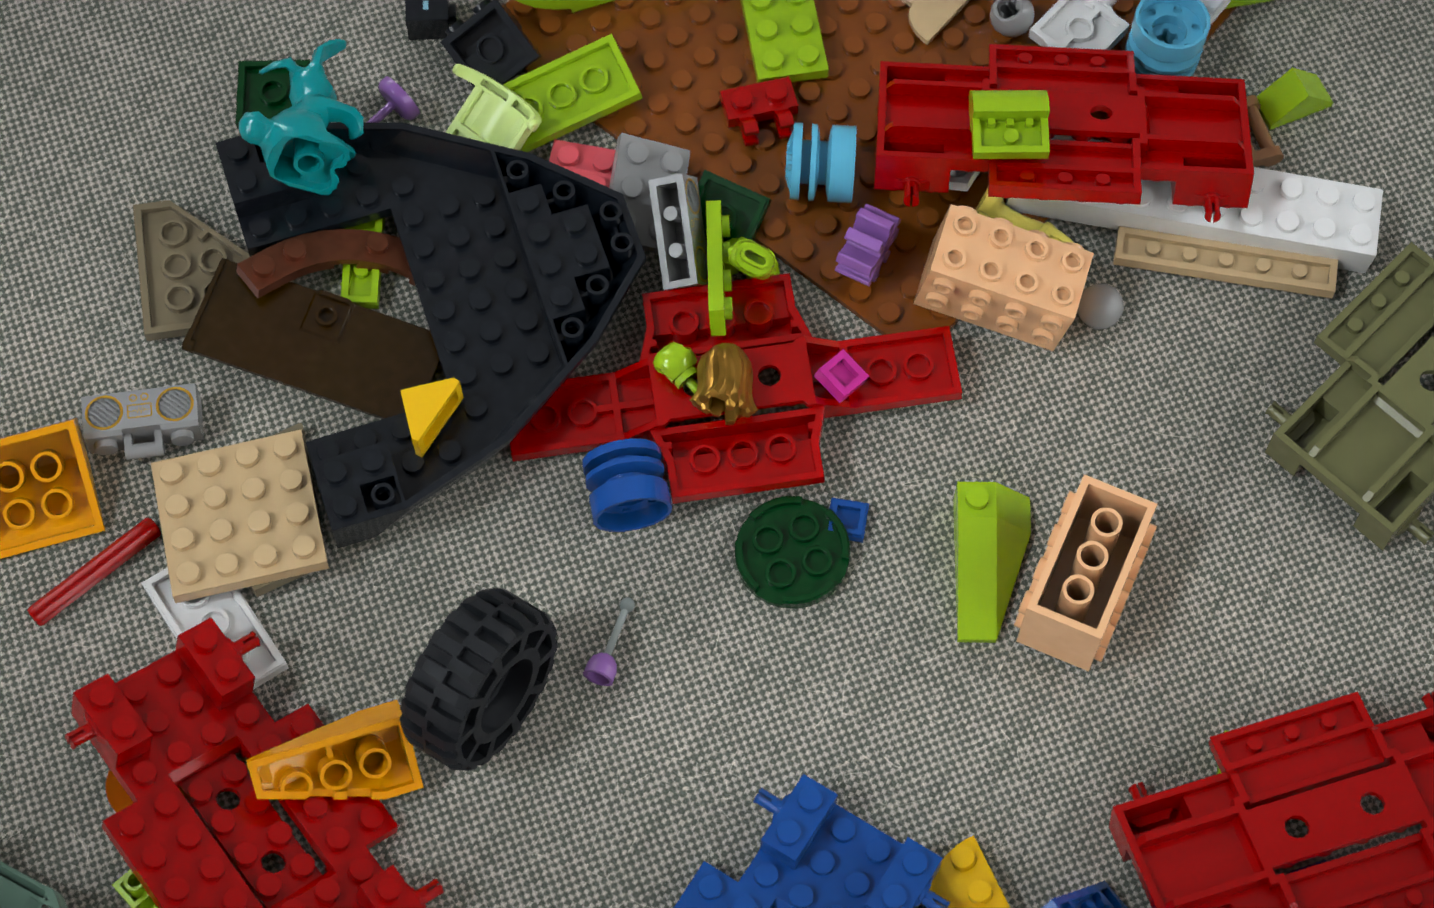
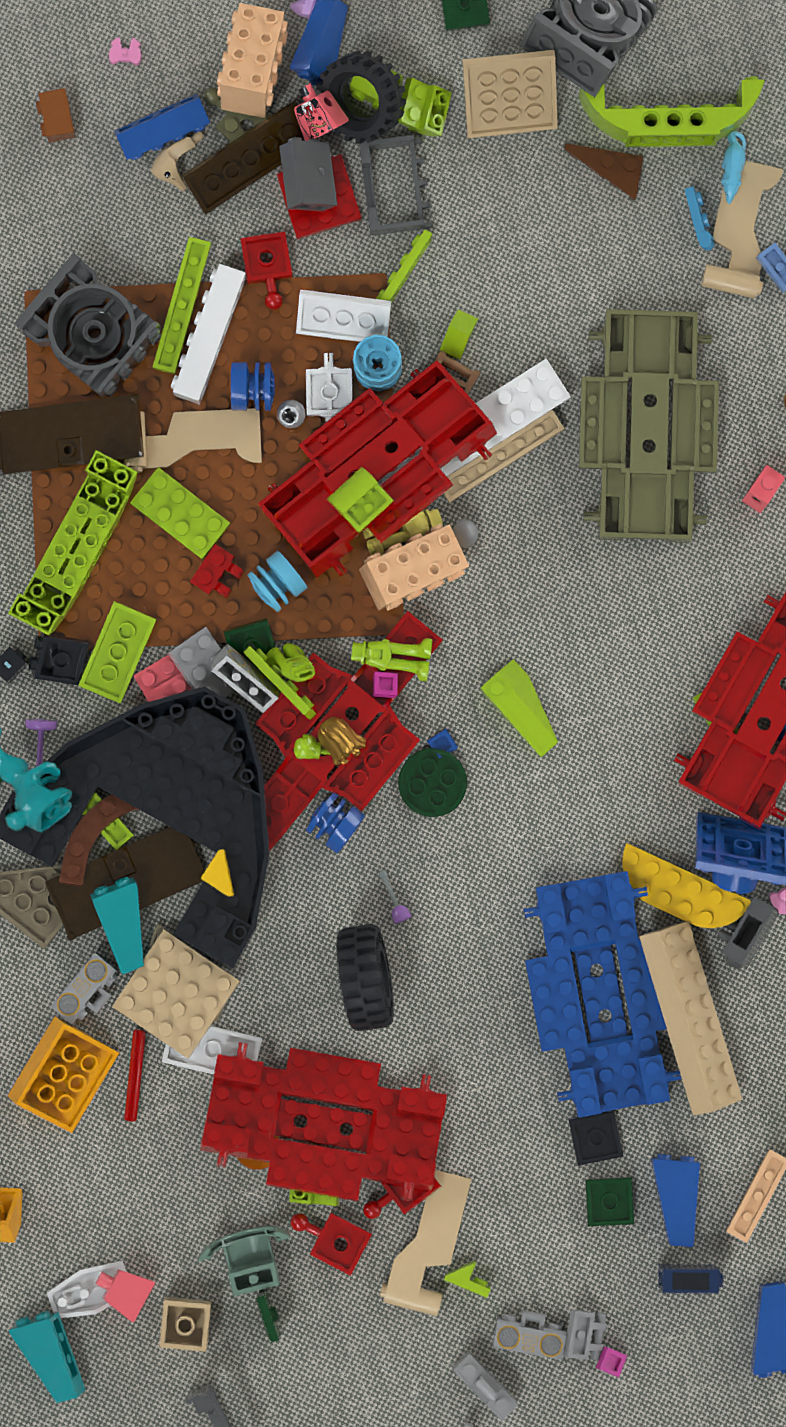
camera: 45 degrees left, 20 degrees up
light orange wedge [246,700,424,800] -> none
yellowish green piece [445,64,541,150] -> none
medium lavender gear [835,203,901,287] -> none
light nougat brick [1014,474,1157,672] -> none
none -> teal slope [90,877,144,975]
none -> lime piece [351,638,432,682]

